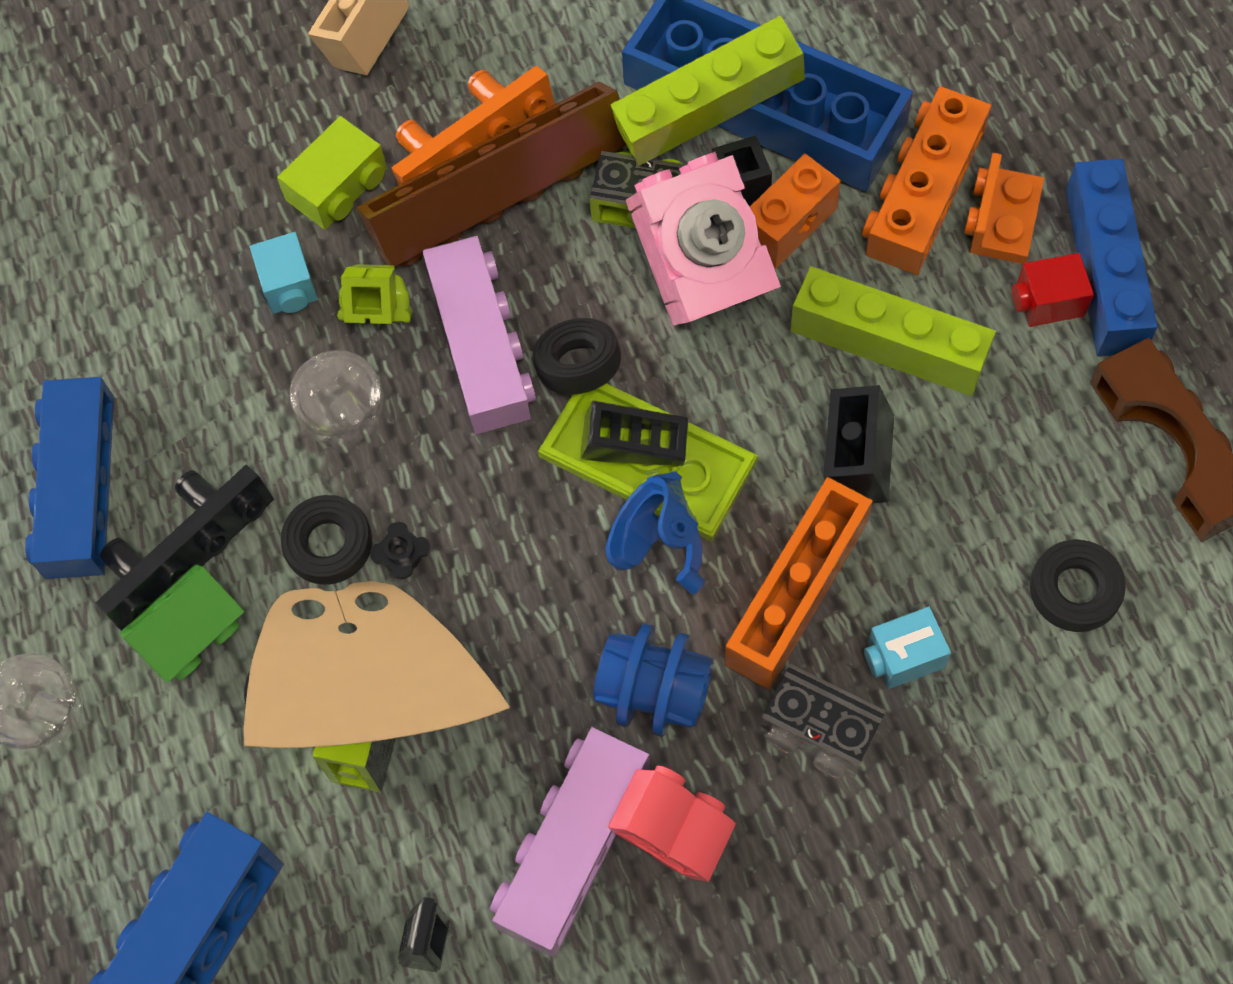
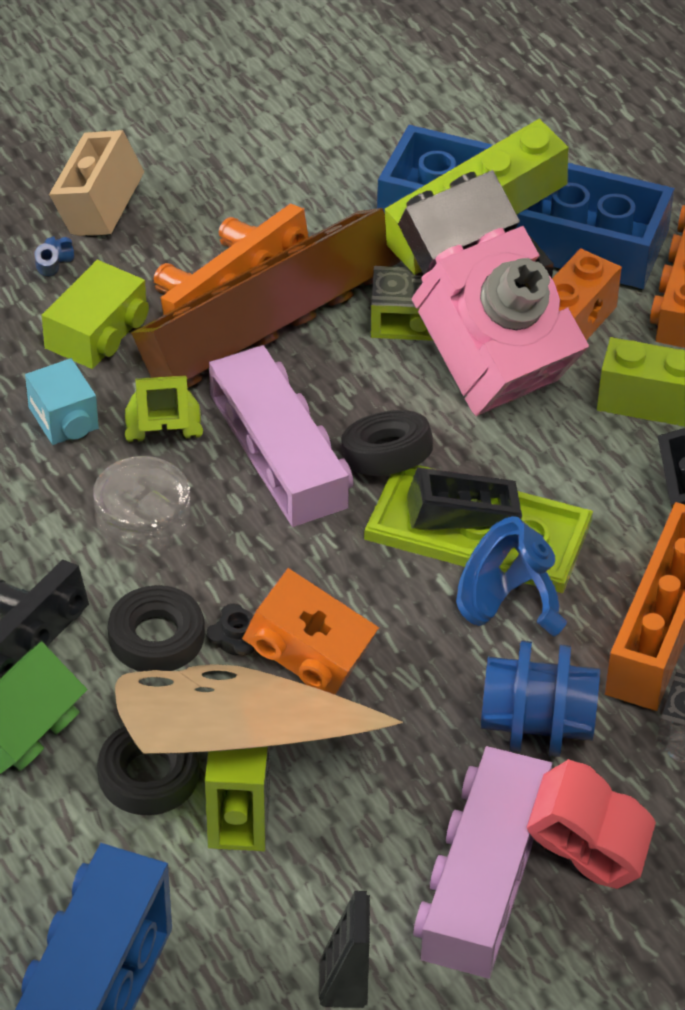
camera: 15 degrees left, 20 degrees down
none -> blue arm [34,236,75,276]
none -> orange brick [242,568,379,695]
none -> brick [398,170,520,275]

